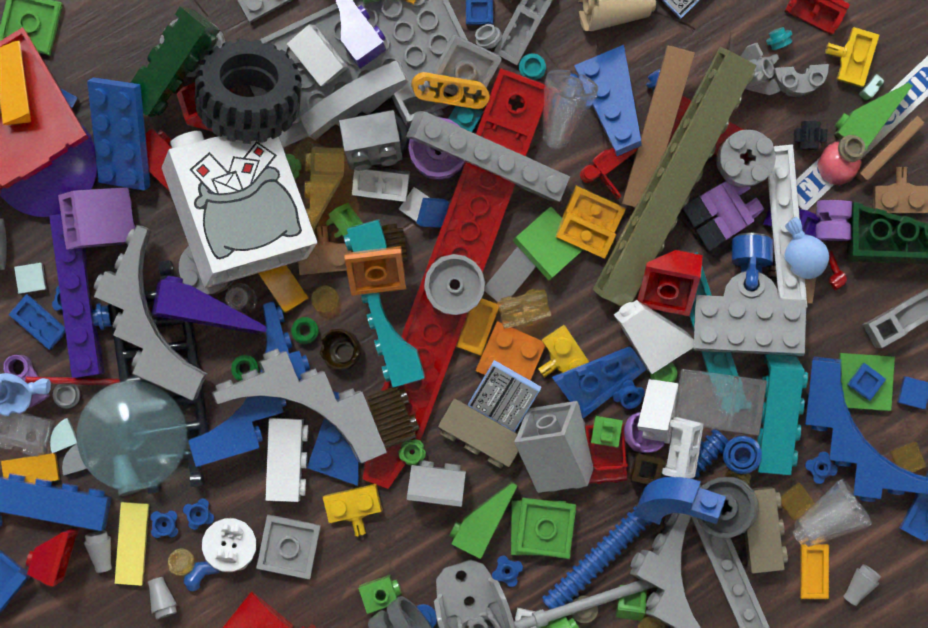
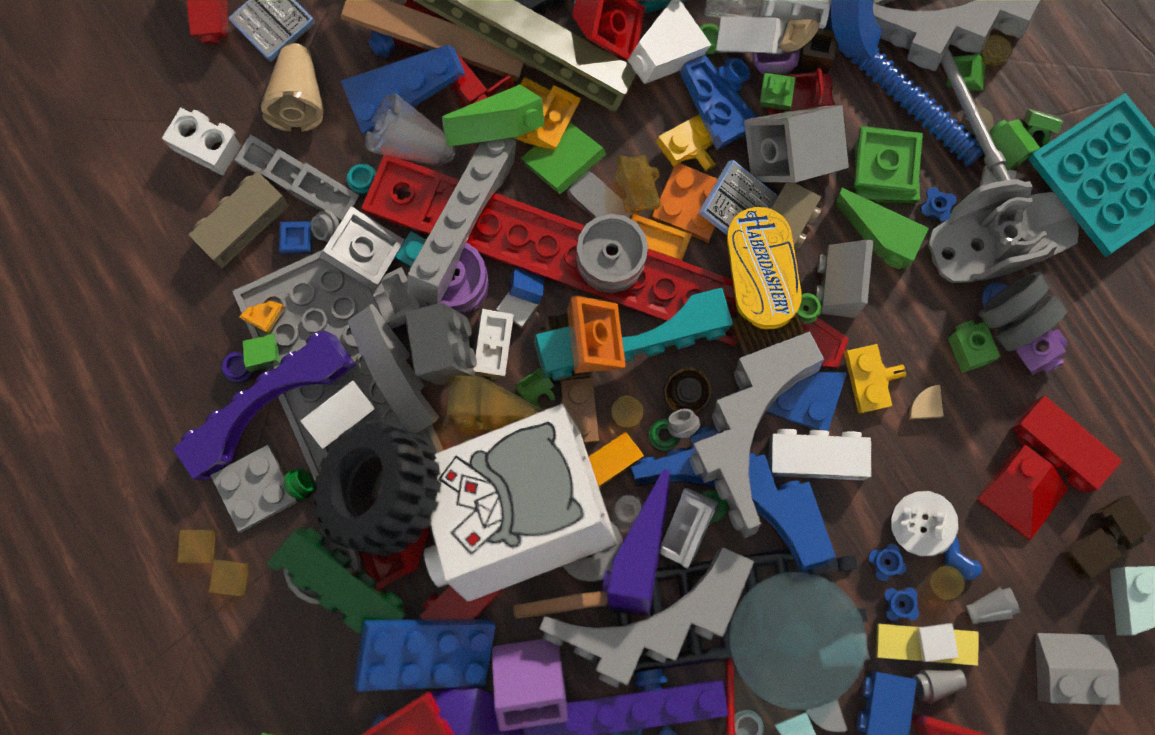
camera: 85 degrees left, 10 degrees down
light grey plate [256,514,321,579] -> none
light orange beam [411,72,490,109] -> none
none -> green plate [284,469,314,500]
none -> bright green slope [442,85,544,146]
none -> medium nougat tile [513,591,608,619]
none -> white hinge [660,488,719,568]
none -> light grey plate [668,409,700,438]
none -> yellow tile [727,207,802,329]
none -> tan tile [780,19,820,53]
none -> tan tile [909,385,943,420]
none -> white tile [917,623,959,662]

